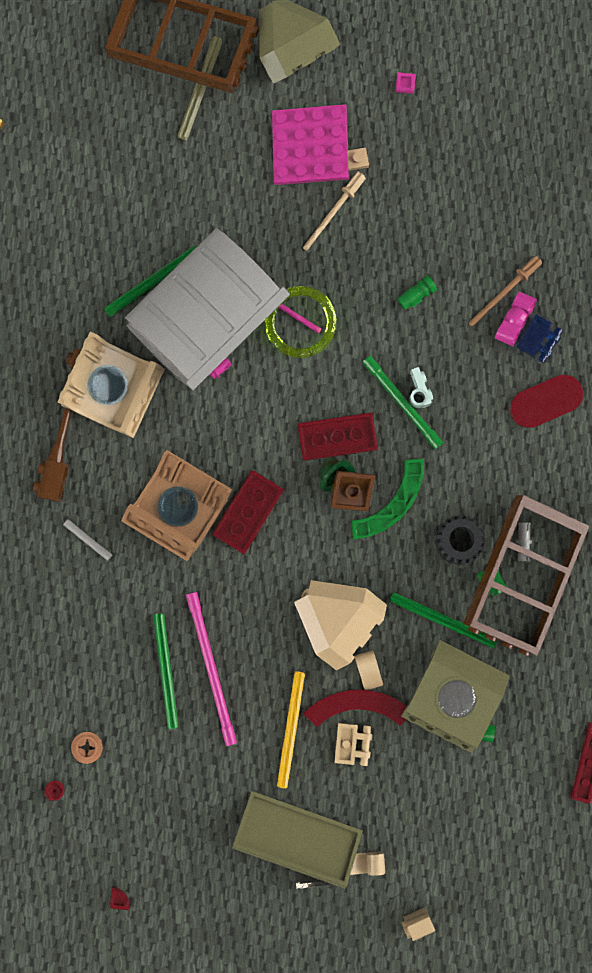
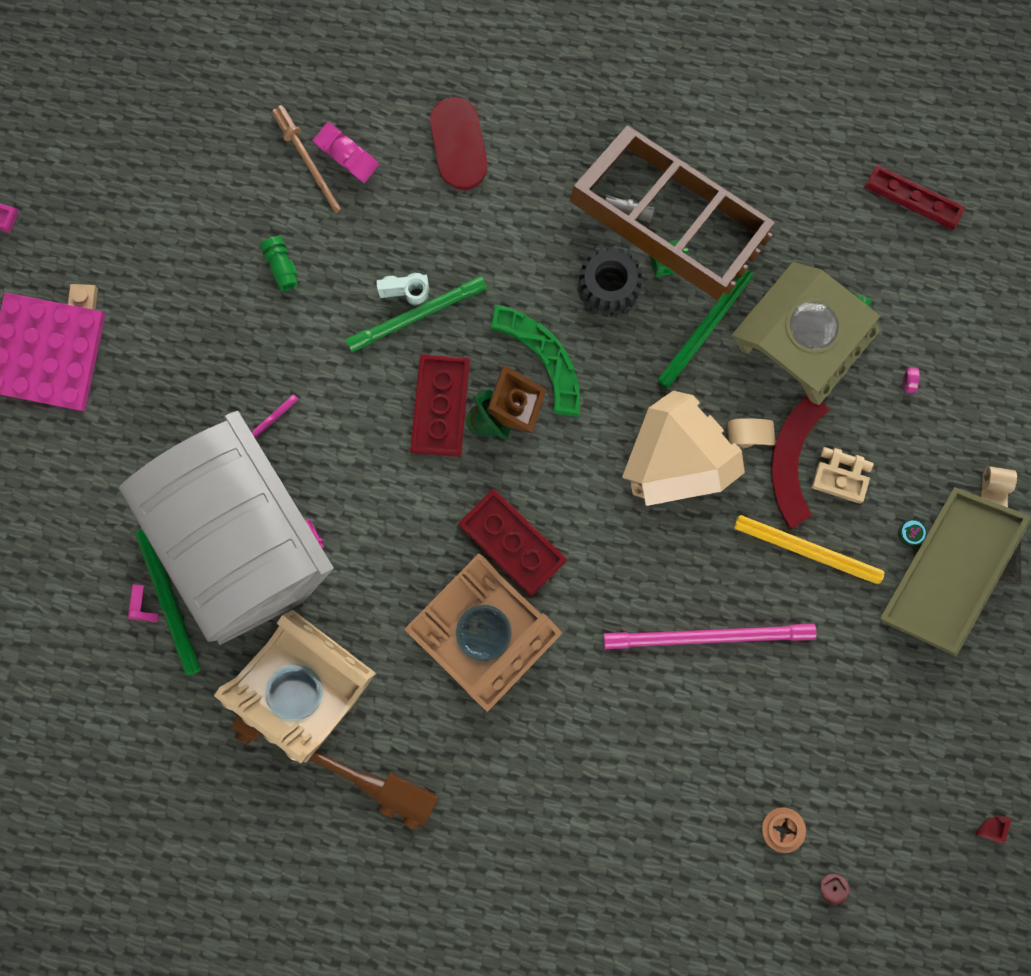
camera: 80 degrees left, 5 degrees down
light grey bar [63,520,113,561] -> none
green axle [153,613,178,729] -> none
clear neon green wedge [265,286,337,358] -> none
tan piece [303,171,366,251] -> none
clear blue plate [516,314,563,363] -> none
none -> dark pink tile [127,584,159,622]
none -> dark green tile [898,519,927,546]
none -> dark pink tile [903,367,919,393]

